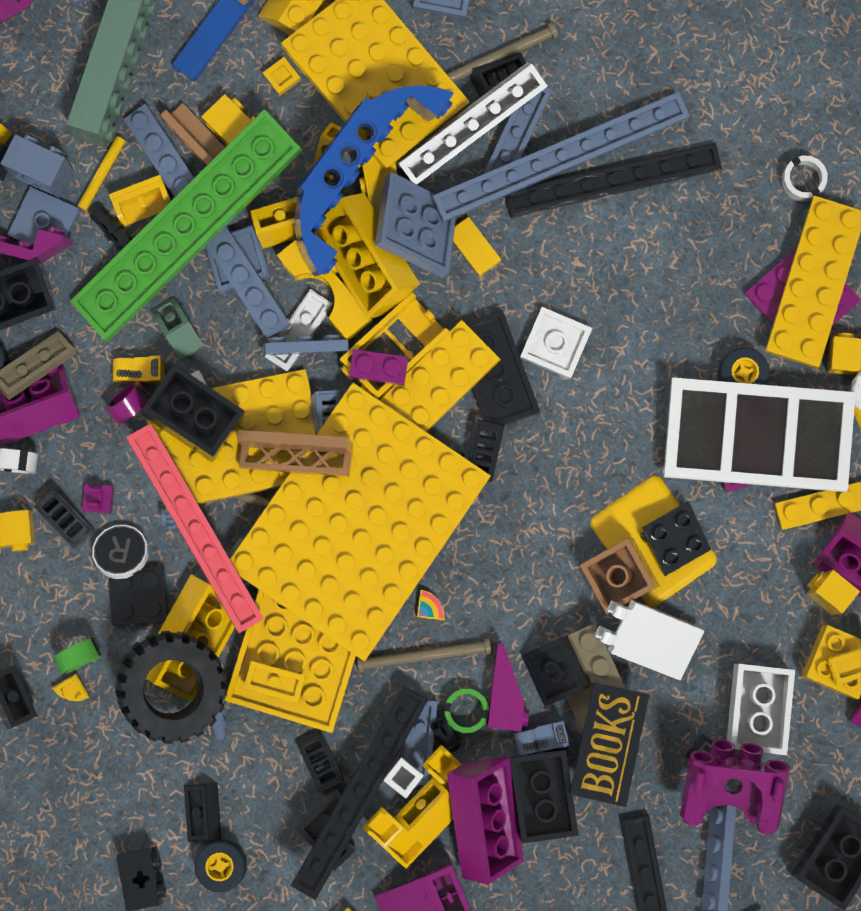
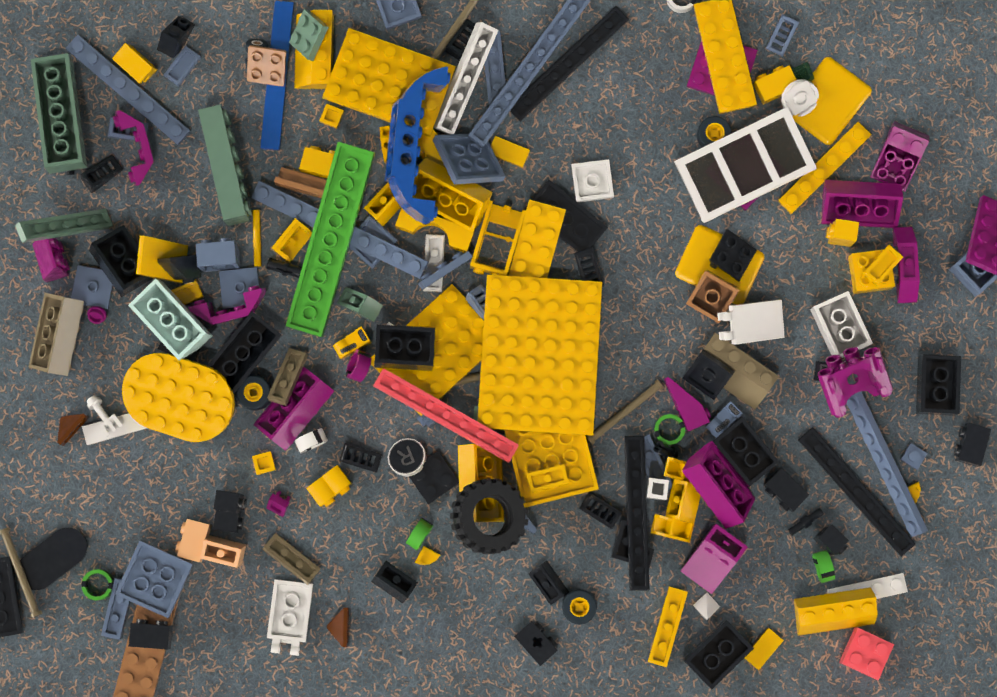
camera: 30 degrees left, 0 degrees up
magenta tile [82,484,114,514] -> none
medium nougat fence [237,430,353,477] -> none
magenta plate [349,349,408,386] -> none
tile [417,590,445,621] -> none
black tile [569,682,649,807] -> none
none -> black brick [764,468,809,512]

